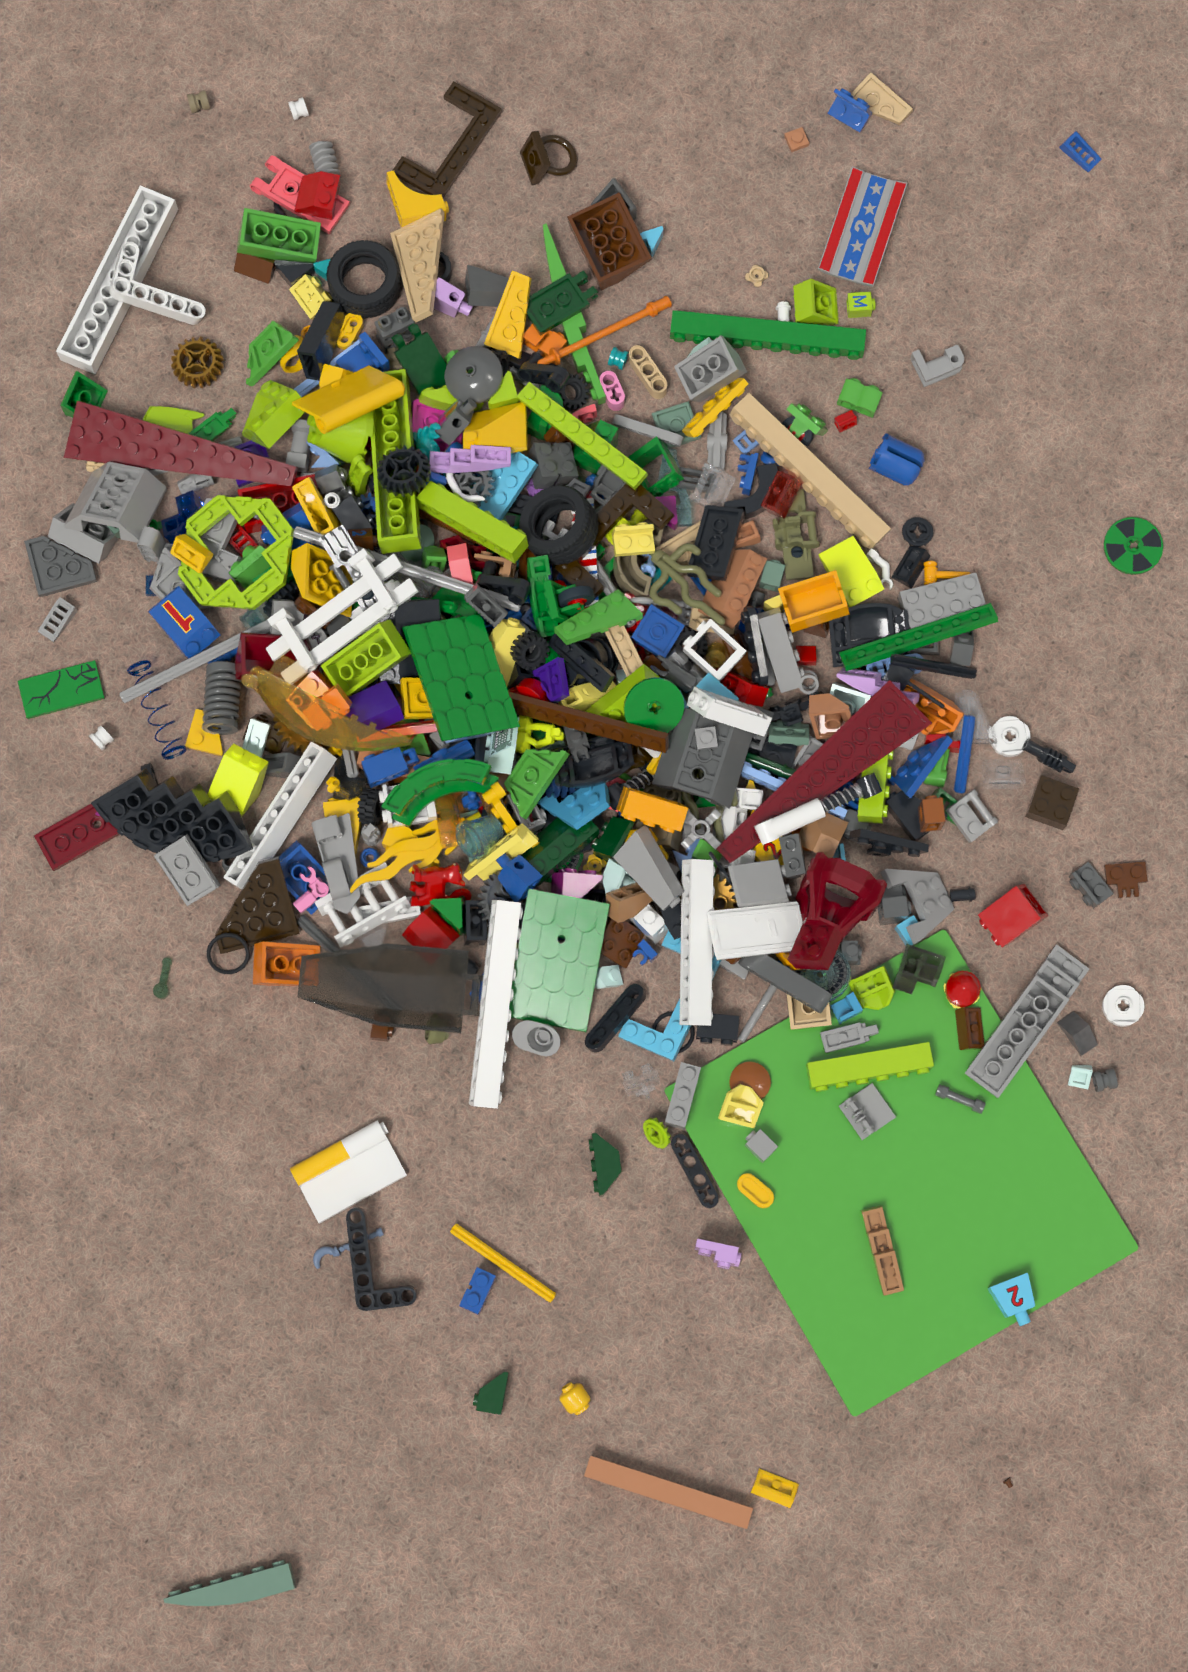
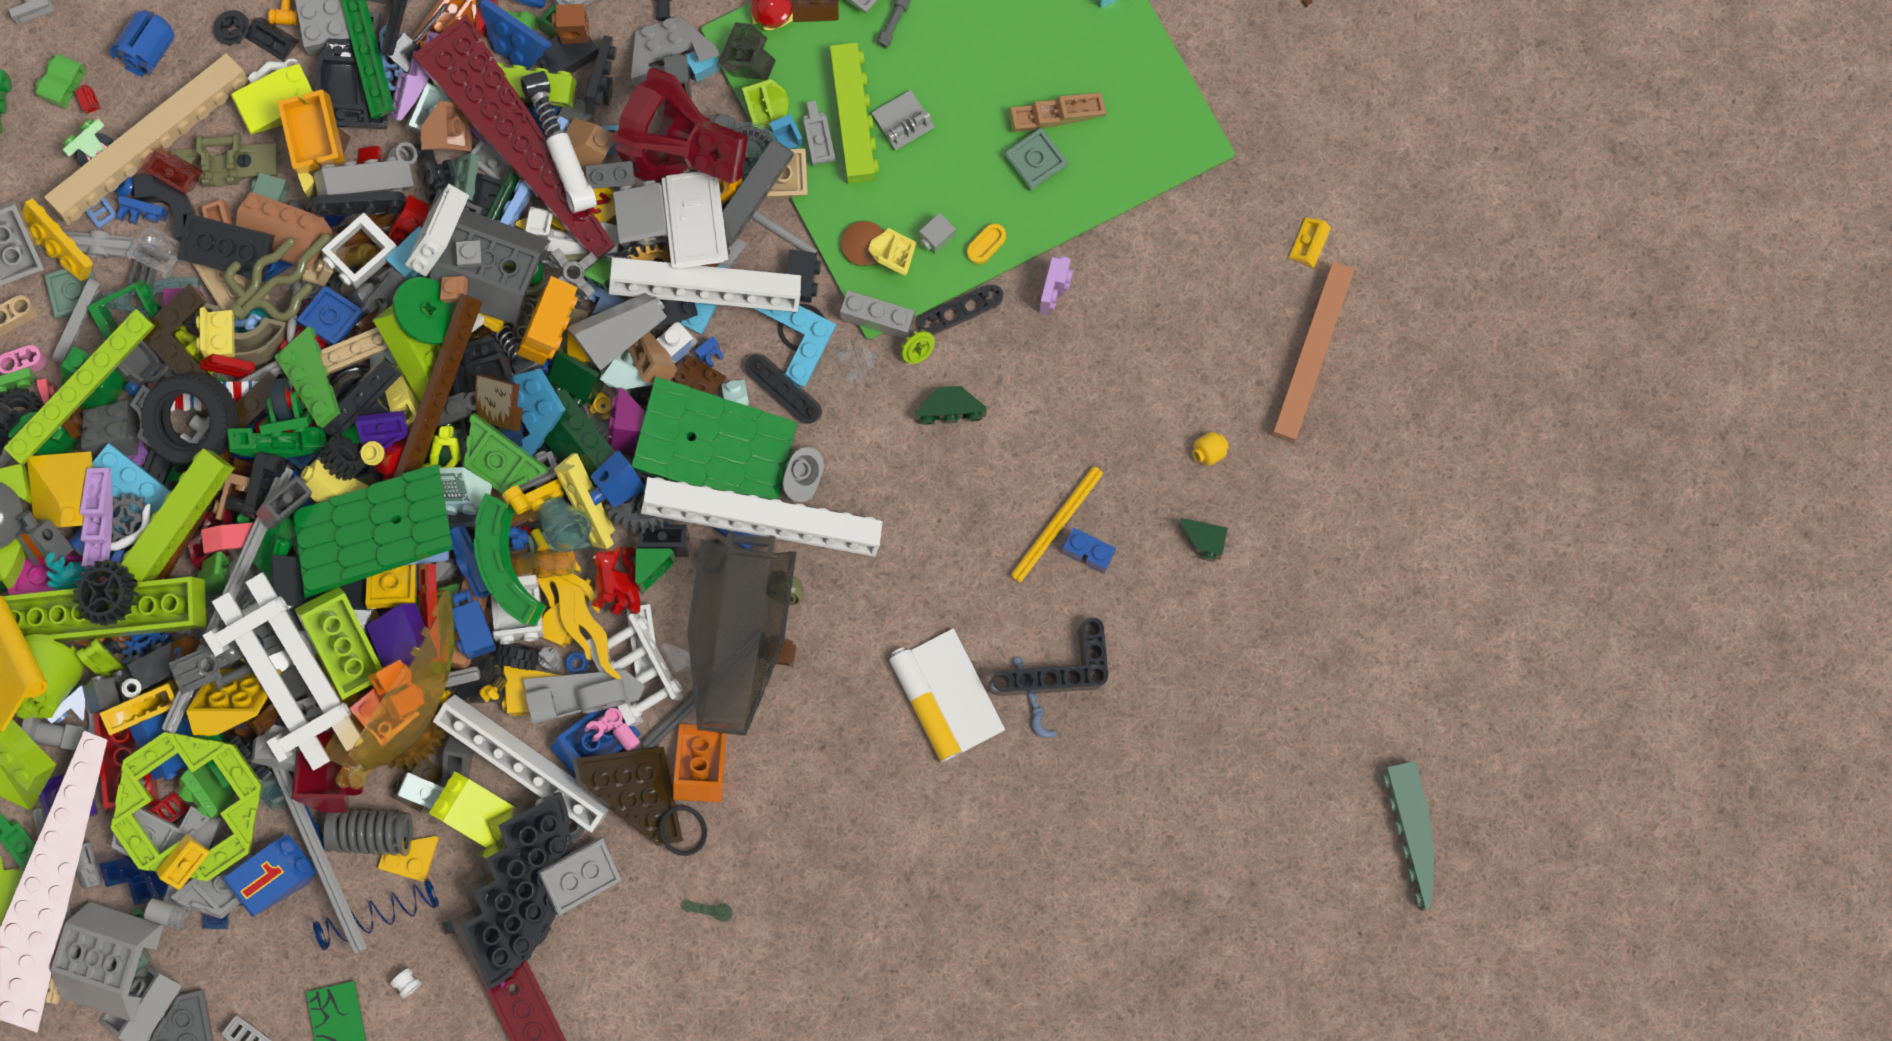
camera: 90 degrees left, 0 degrees up
red slope [402,906,460,965] -> none
none -> red tile [200,354,255,378]
none -> light yellow plate [361,441,385,465]
none -> nougat plate [440,276,468,303]
none -> slope [475,374,523,431]
none -> sand green plate [1004,127,1069,191]

